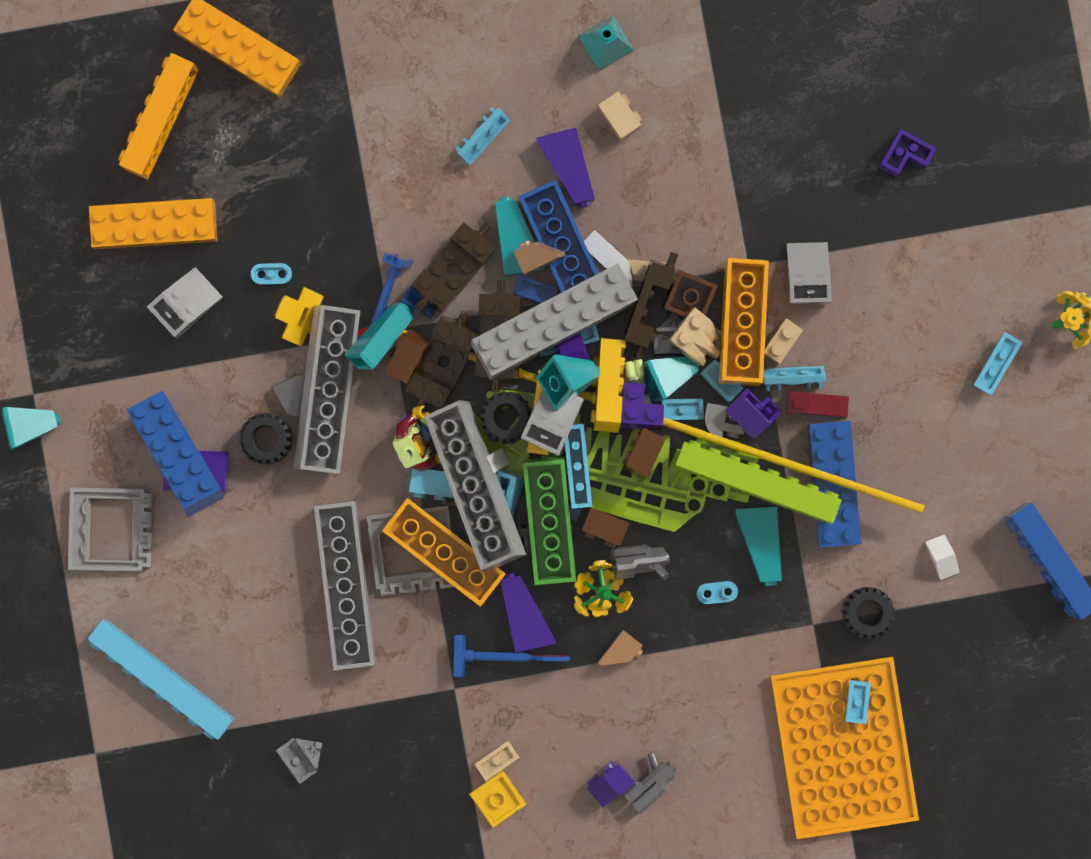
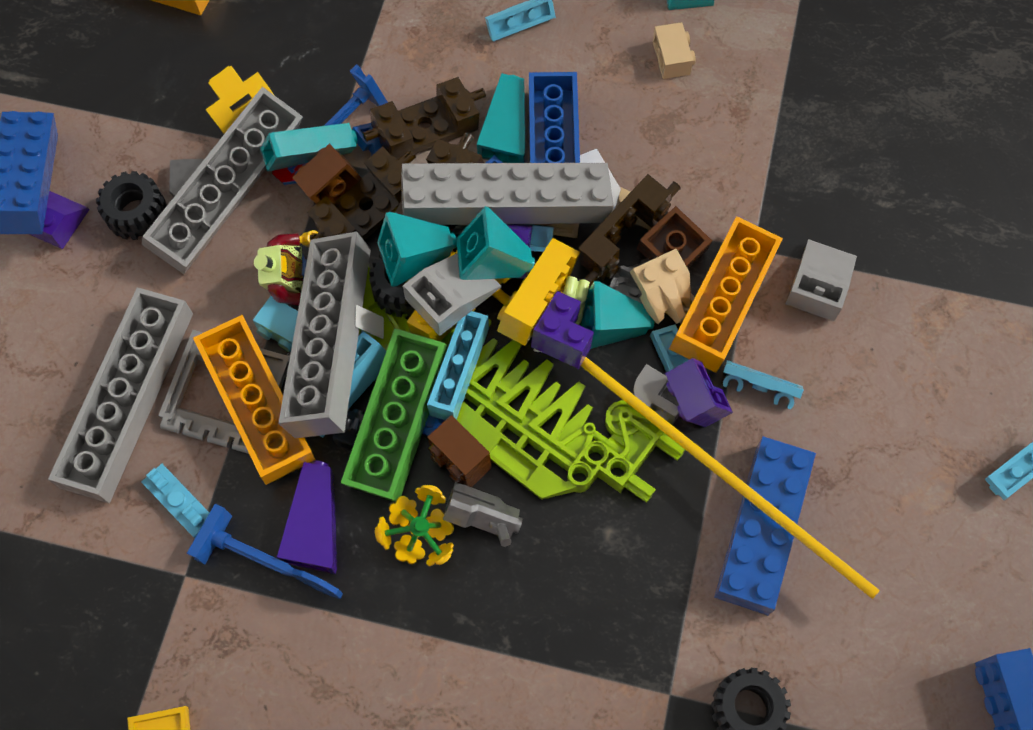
camera: 20 degrees right, 20 degrees down
light grey slope [147,267,223,338] -> none
medium azure plate [251,263,292,285] -> none
tan plate [475,741,520,782] -> none
medium nougat slope [514,240,566,274] -> none
dark purple slope [537,128,595,208] -> none
medium nougat slope [598,630,643,666] -> none
reddish brown brick [622,428,666,480] -> none
medium azure plate [662,399,704,420] -> none
lime brick [676,440,842,525] -> none
medium azure plate [697,581,738,604] -> none
teal slope [735,507,782,586] -> none
tan brick [764,318,803,365] -> none
dark red slope [786,392,849,417] -> none
dark purple brick [878,129,937,177] -> none
white slope [925,534,960,580] -> none
none -> medium azure plate [141,464,209,538]
none -> teal slope [377,212,457,287]

